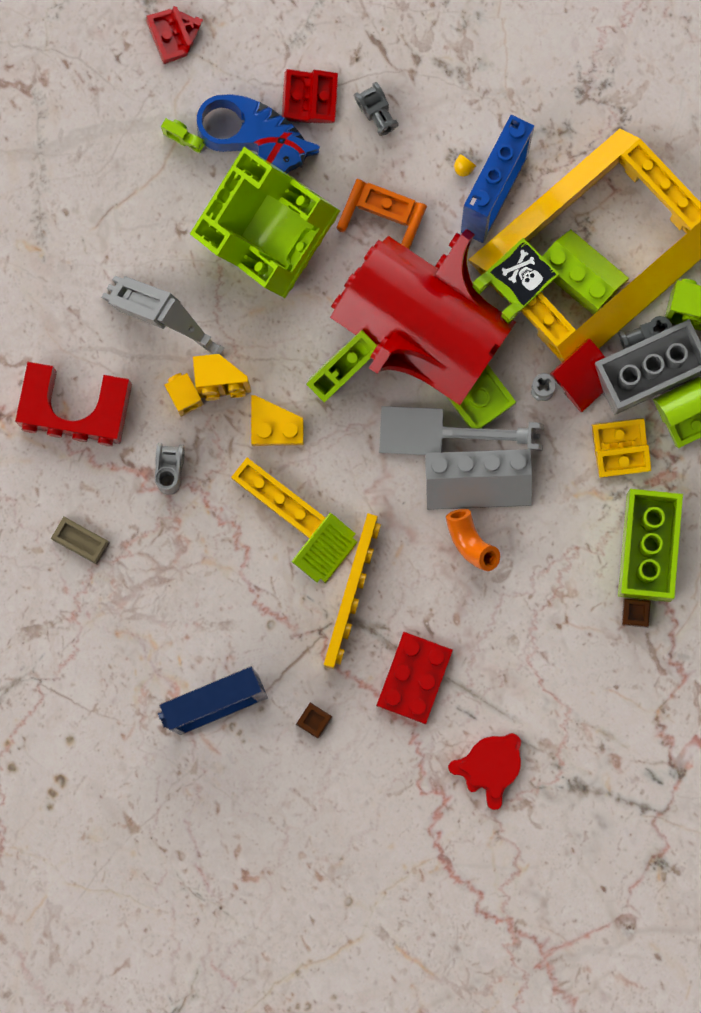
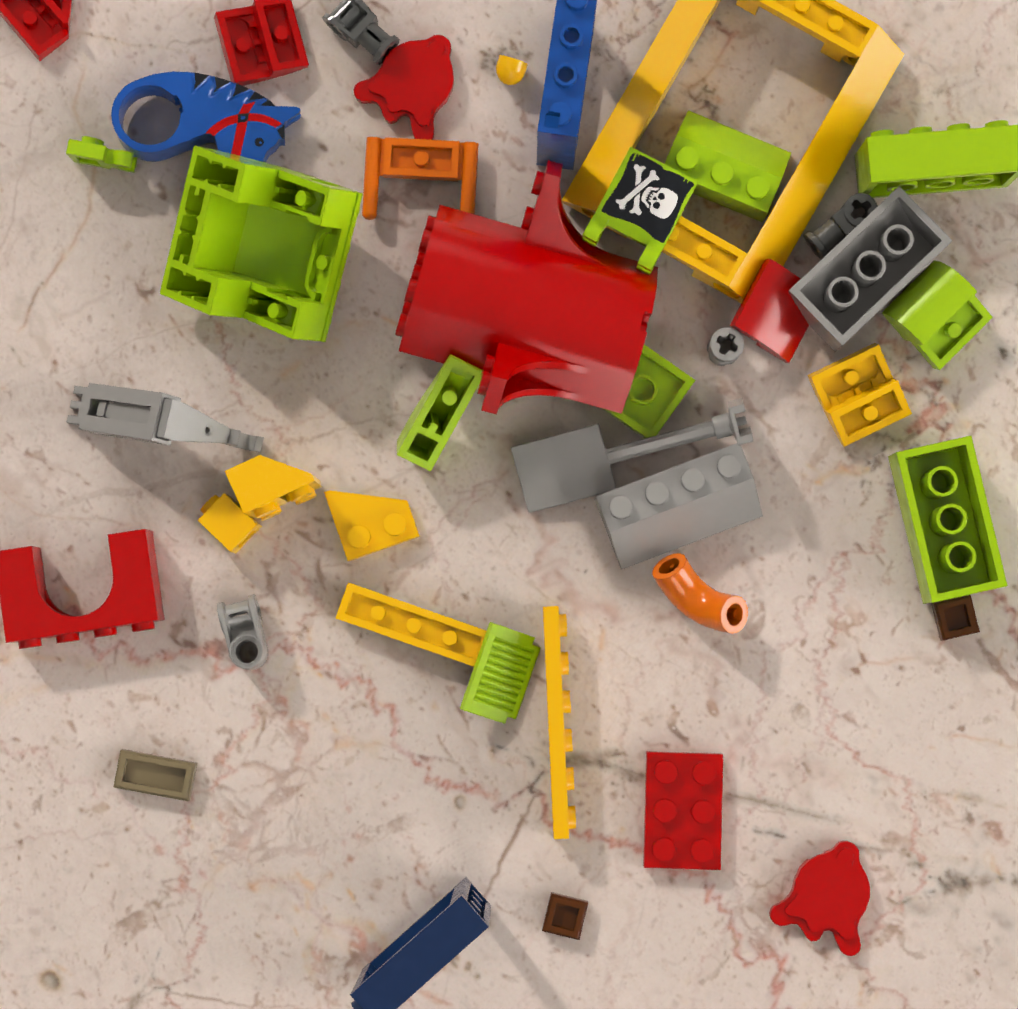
camera: 20 degrees left, 5 degrees up
none -> red tile [353,35,454,140]

